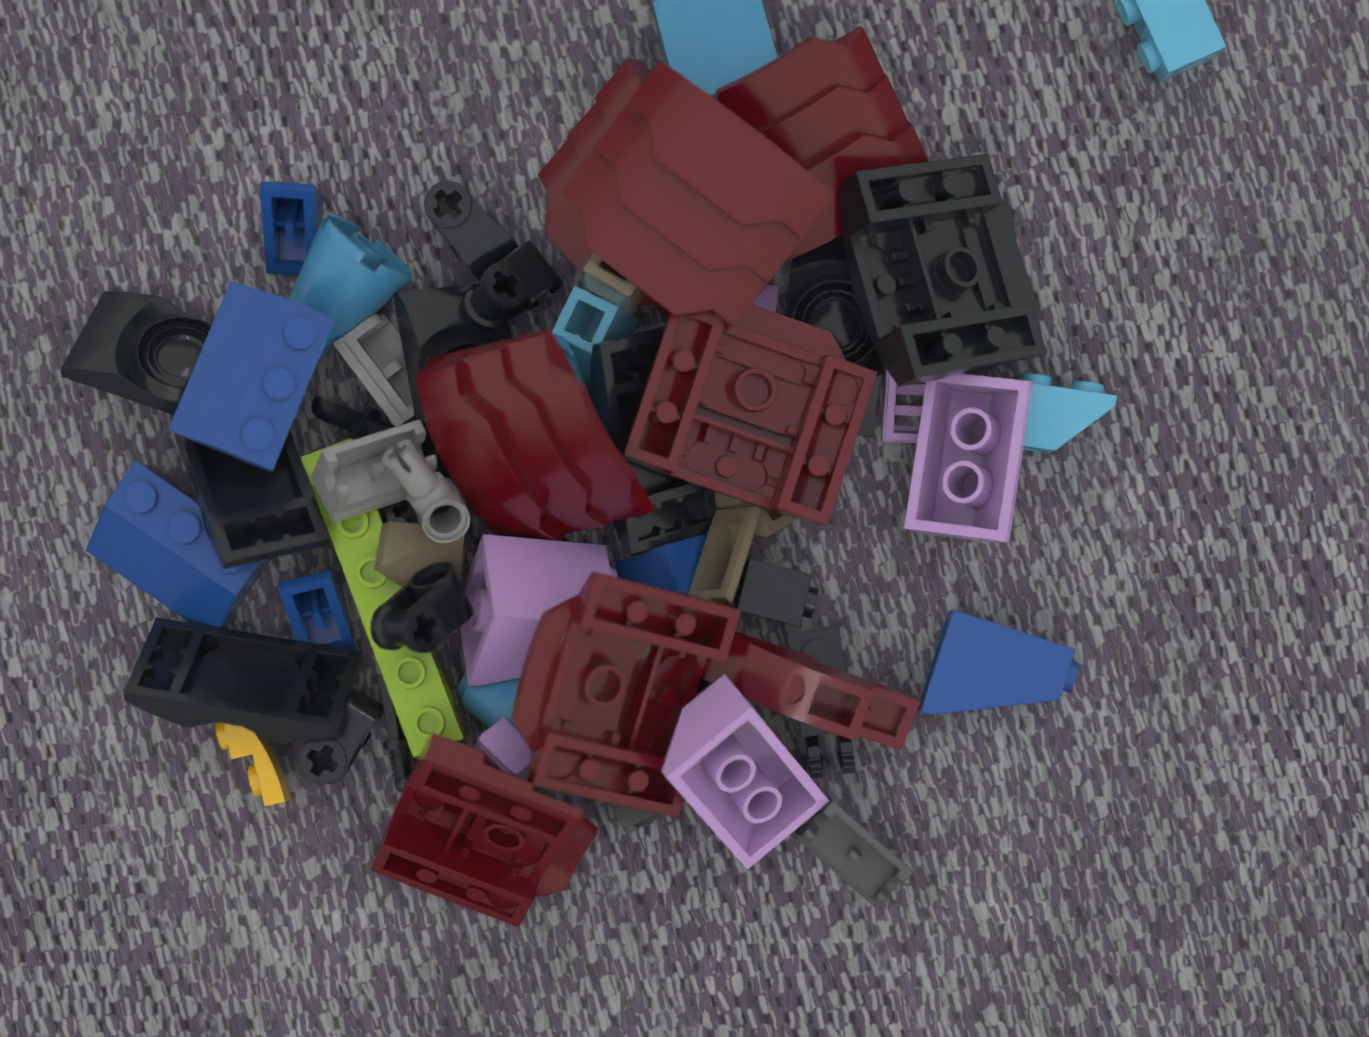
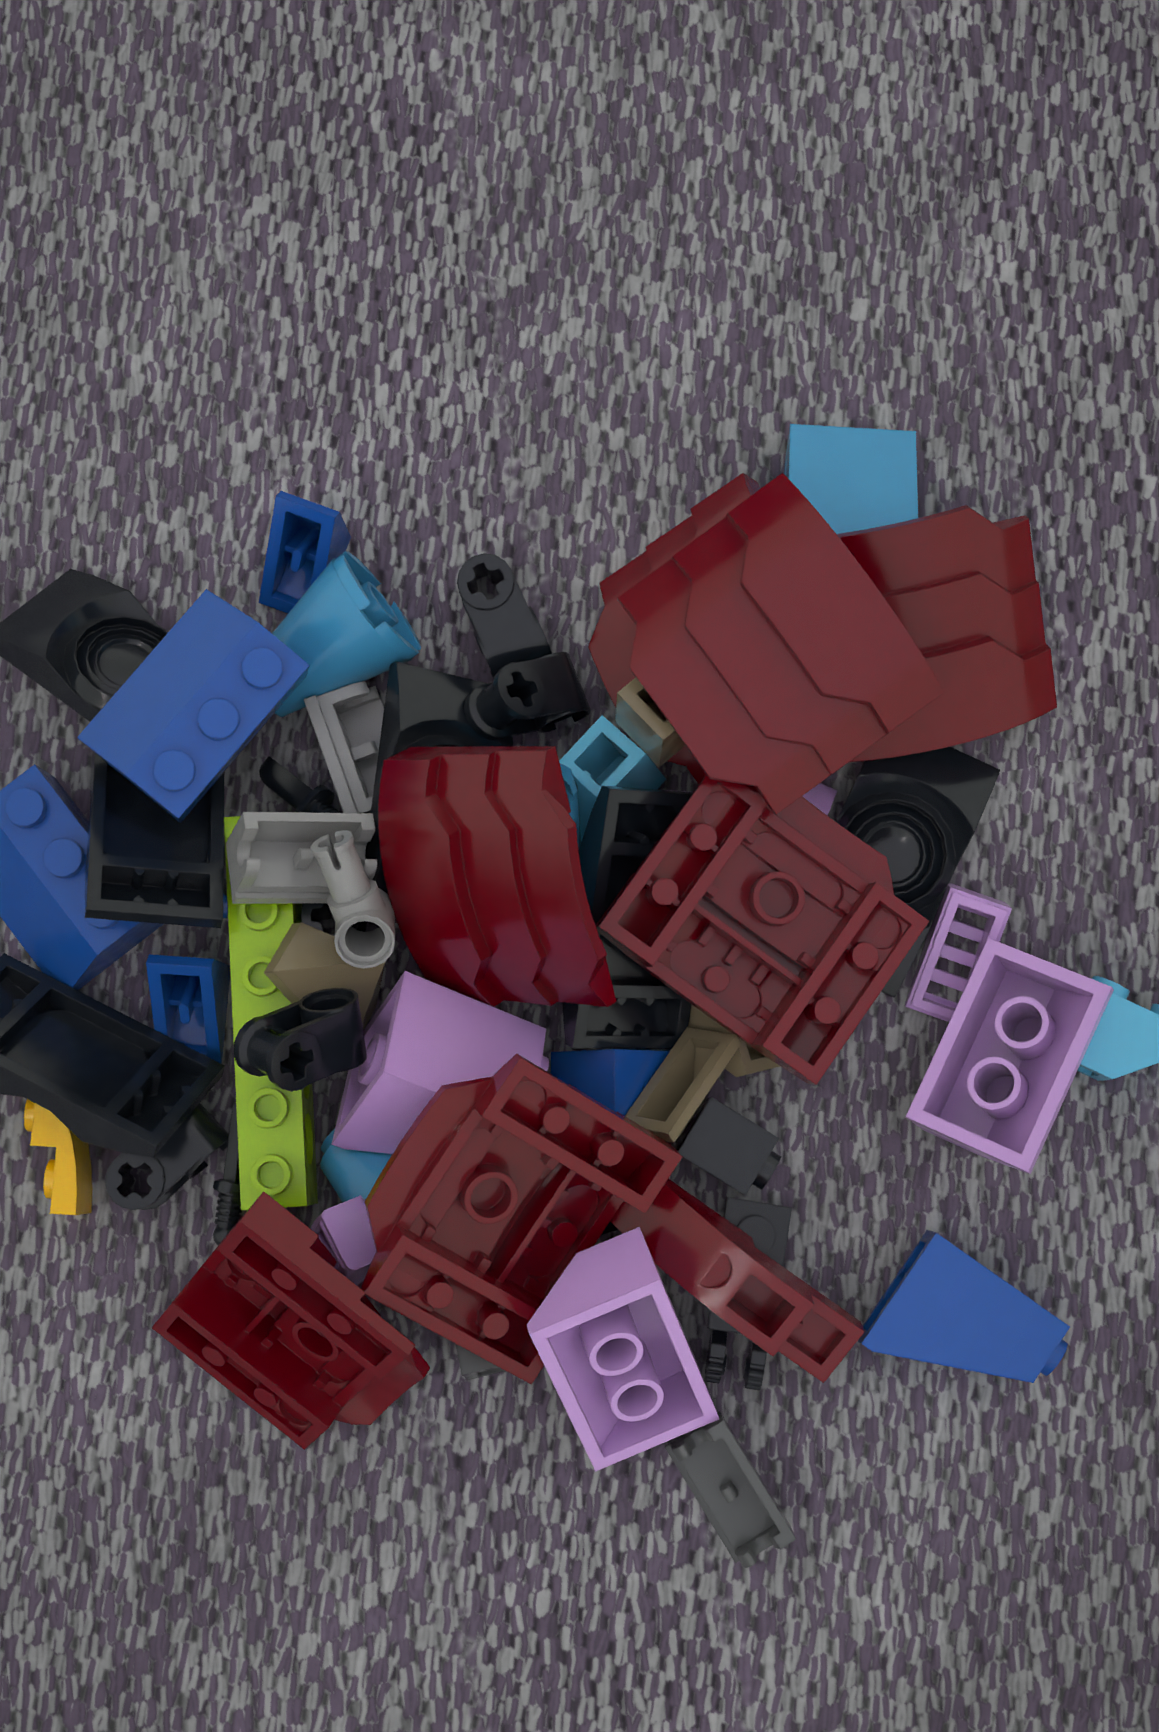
camera: 25 degrees right, 5 degrees down
black slope [840,153,1047,387] -> none

